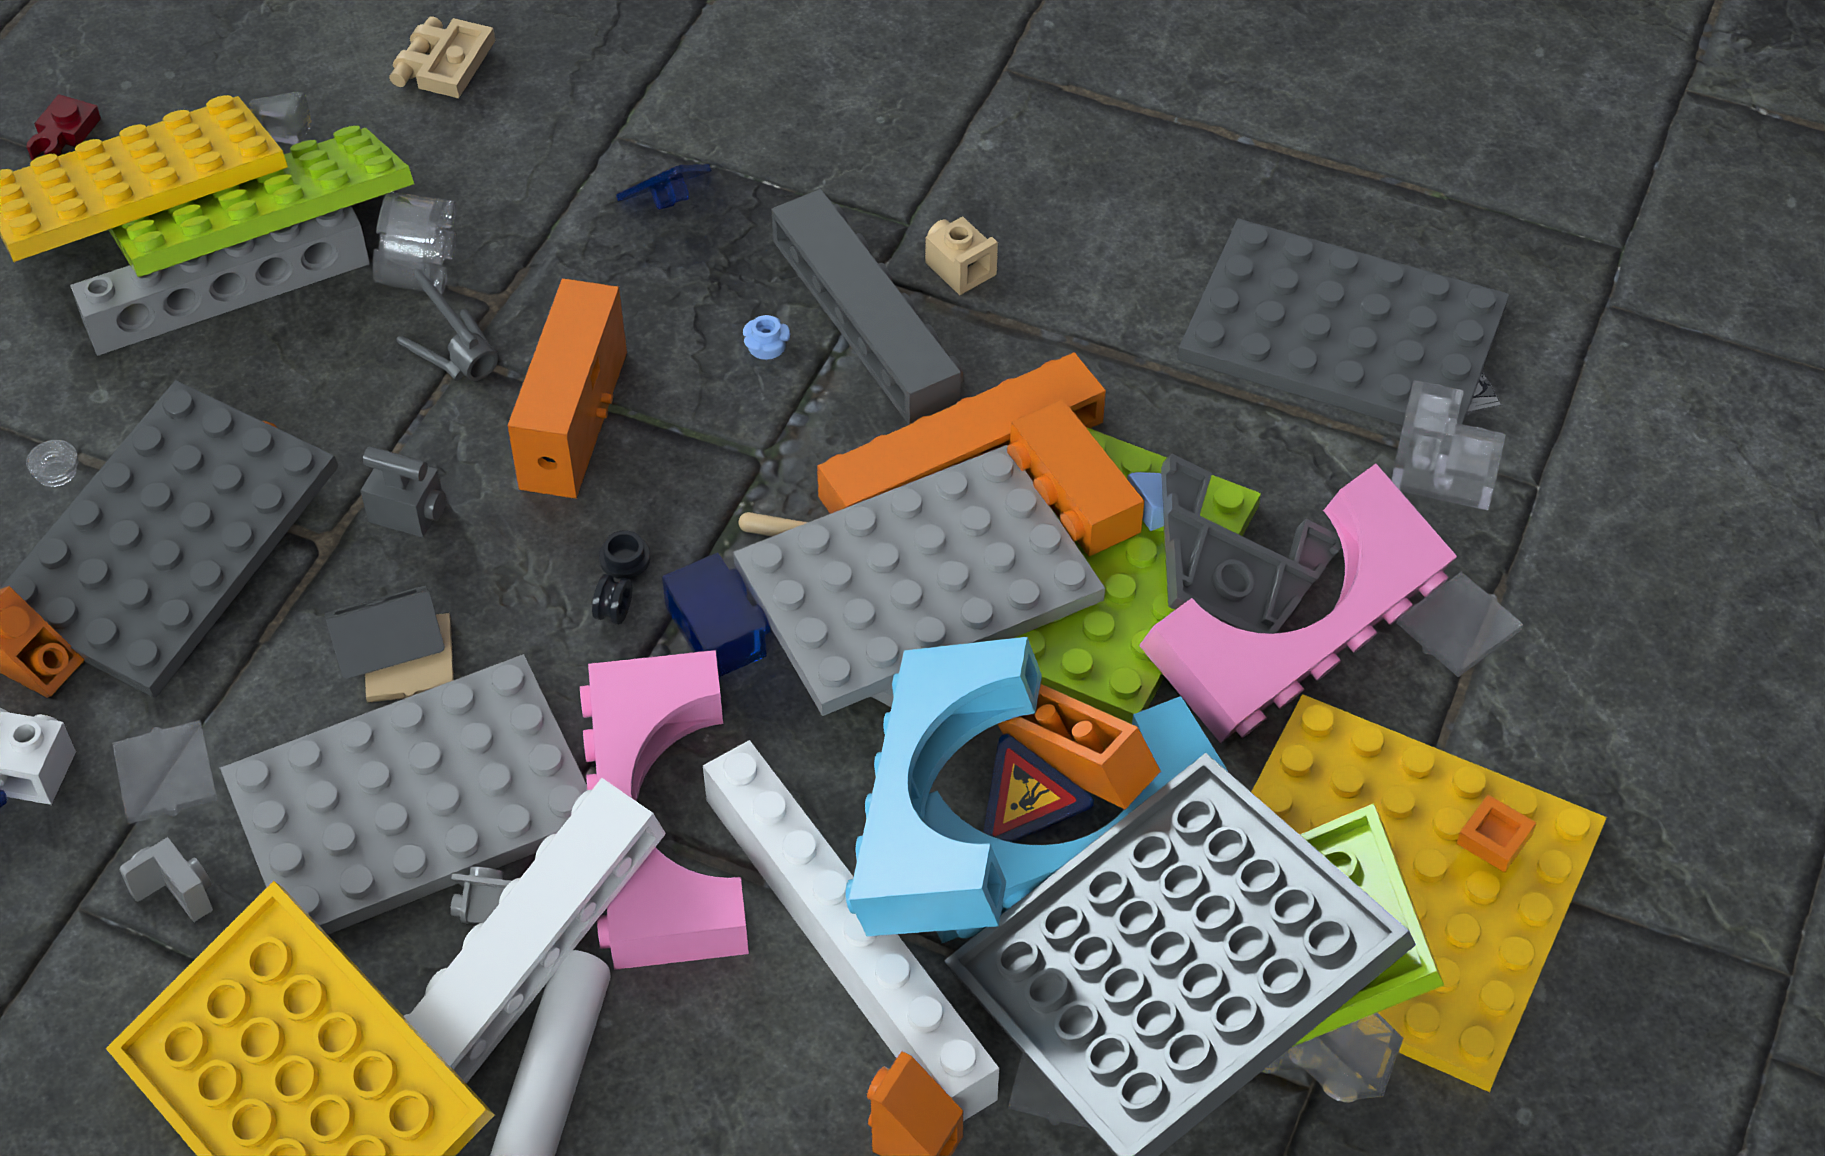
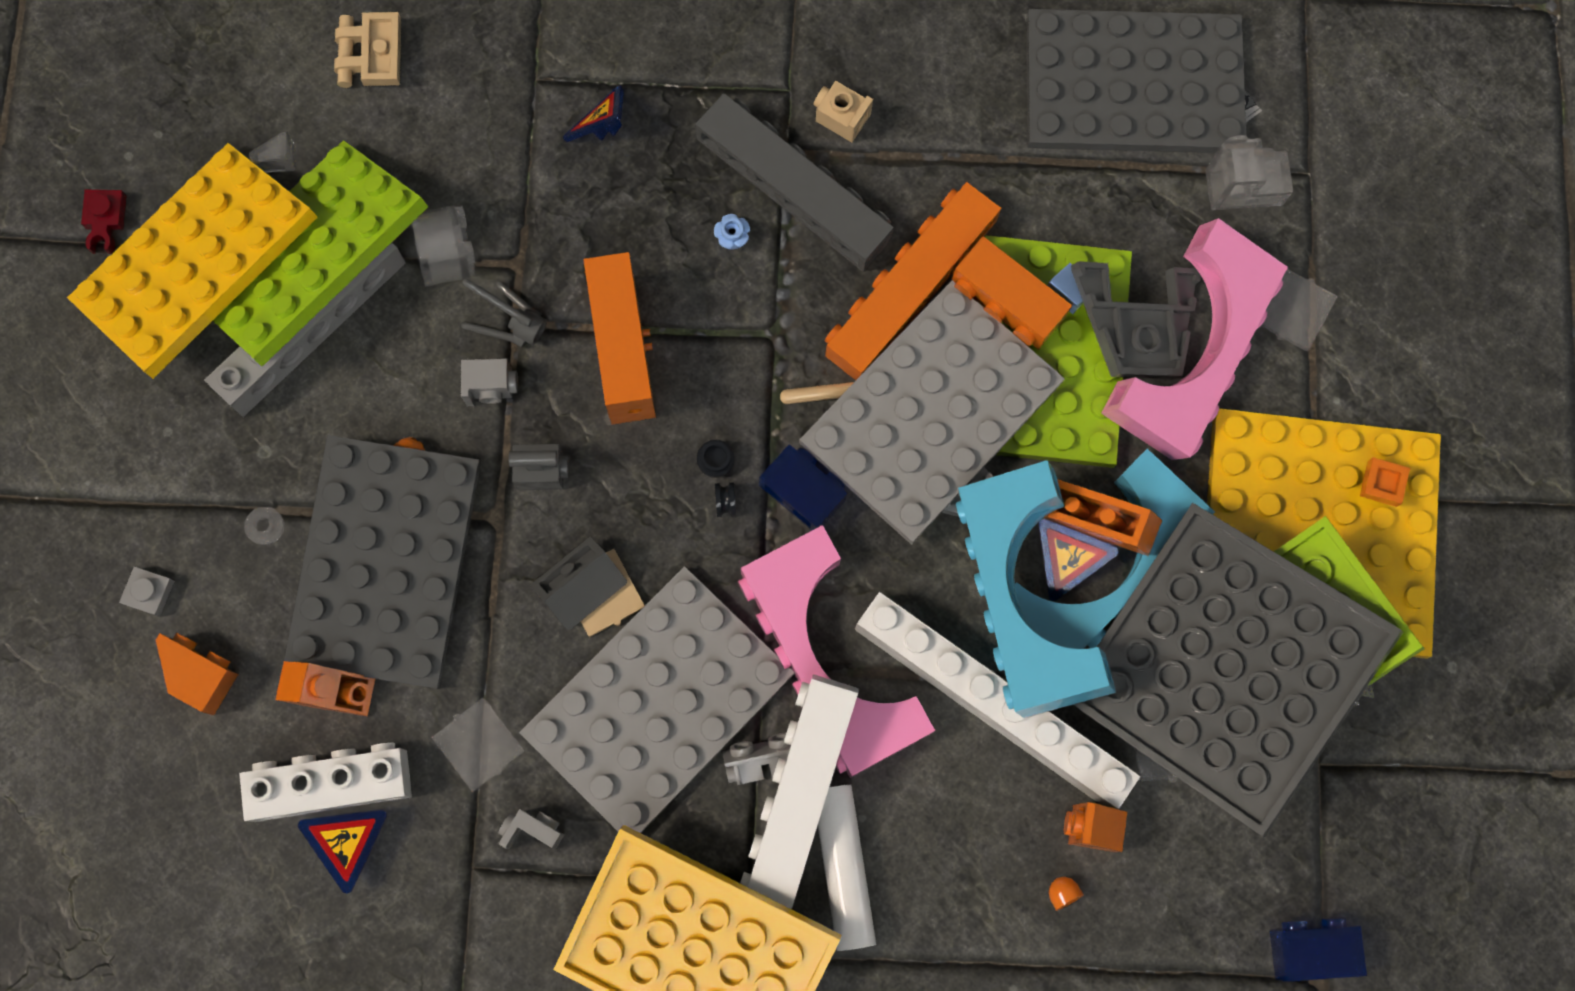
camera: 25 degrees left, 25 degrees up
none -> light grey brick [461,359,518,406]

